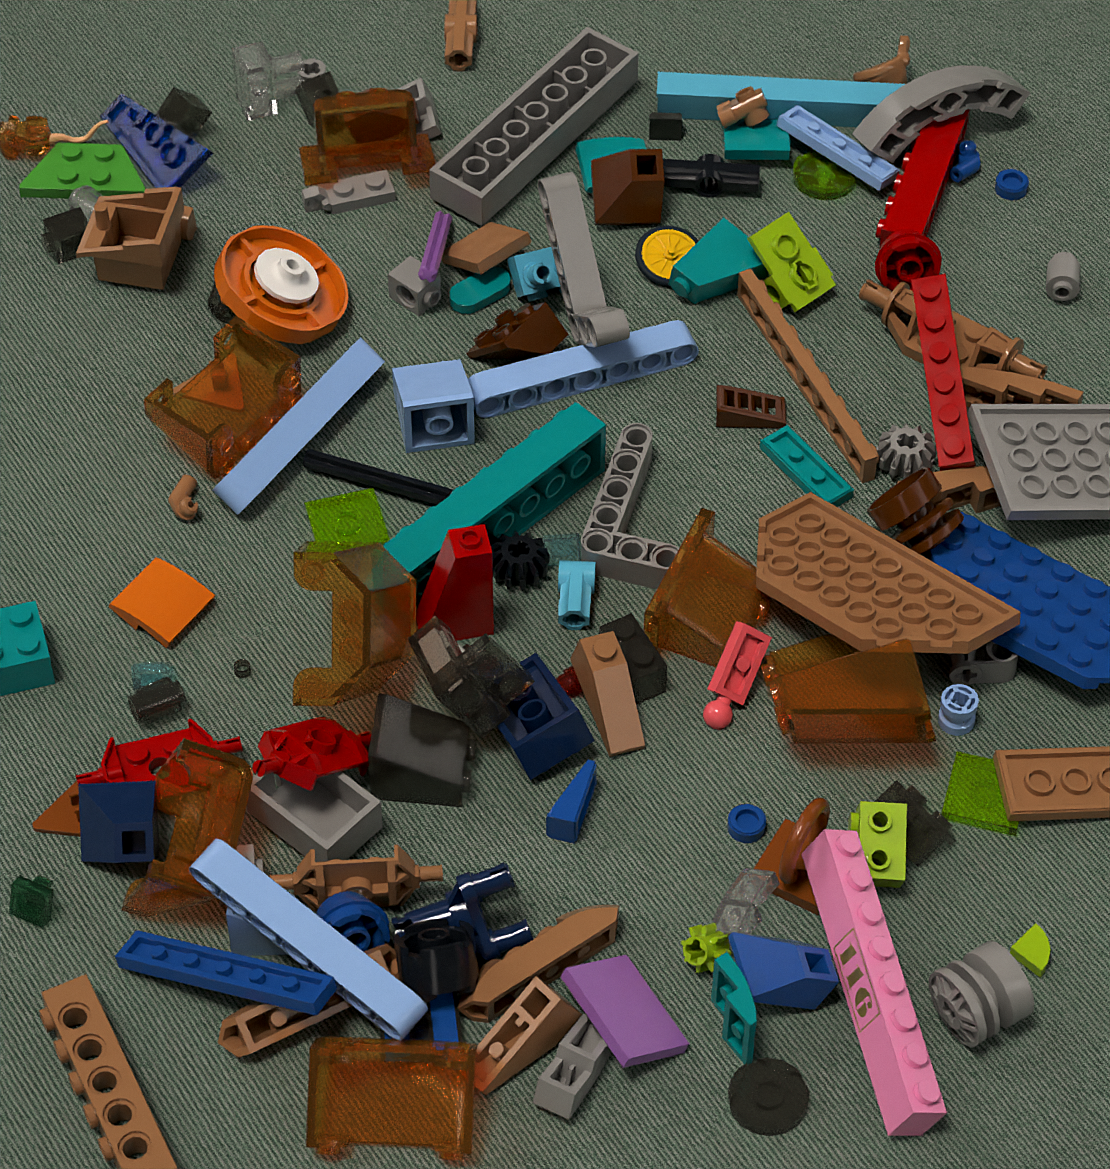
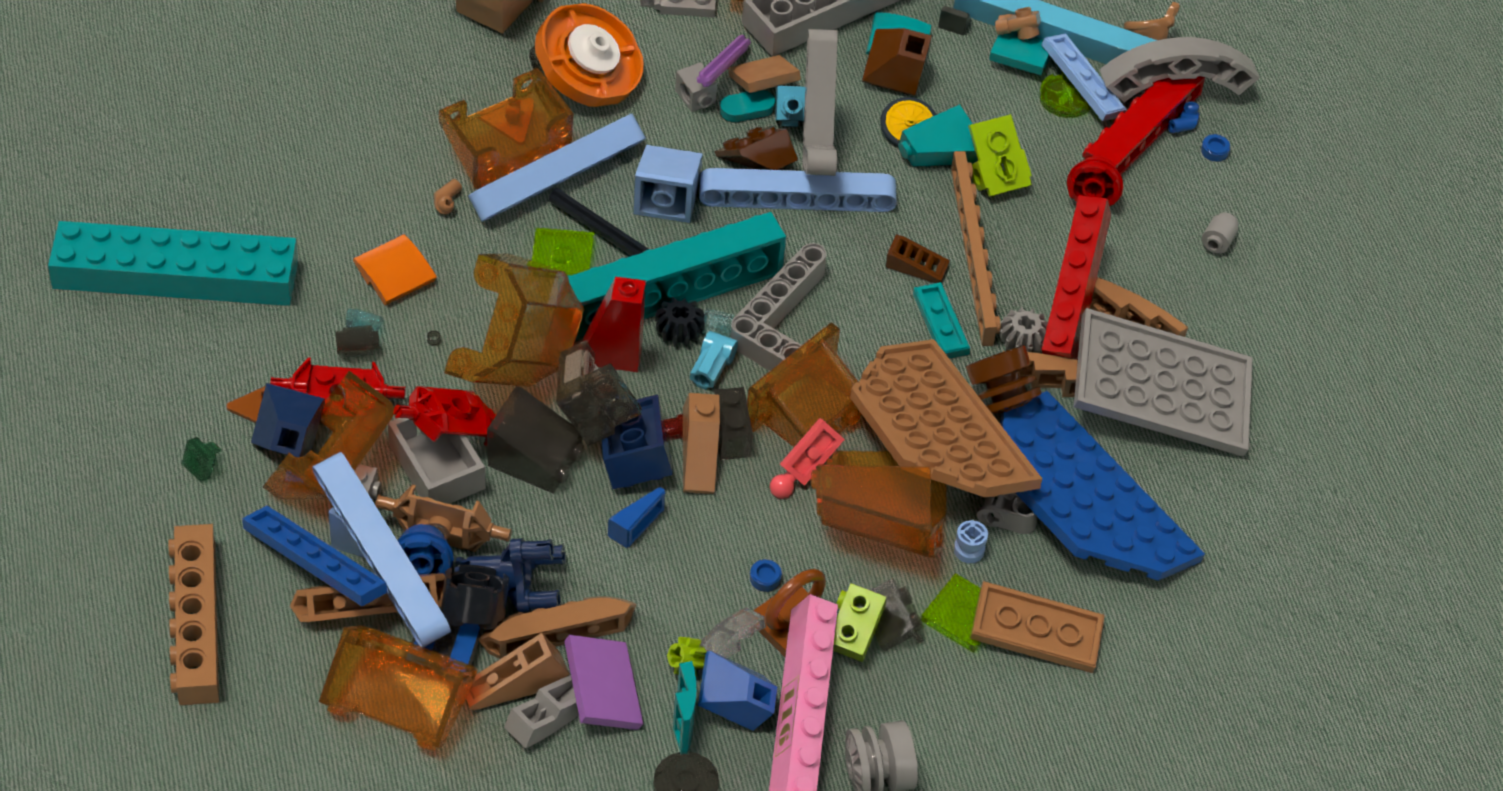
camera: 15 degrees right, 0 degrees up
black piece [663,154,760,198] -> none
medium nougat plate [859,279,1048,379] -> none
lime tile [1010,923,1050,977] -> none

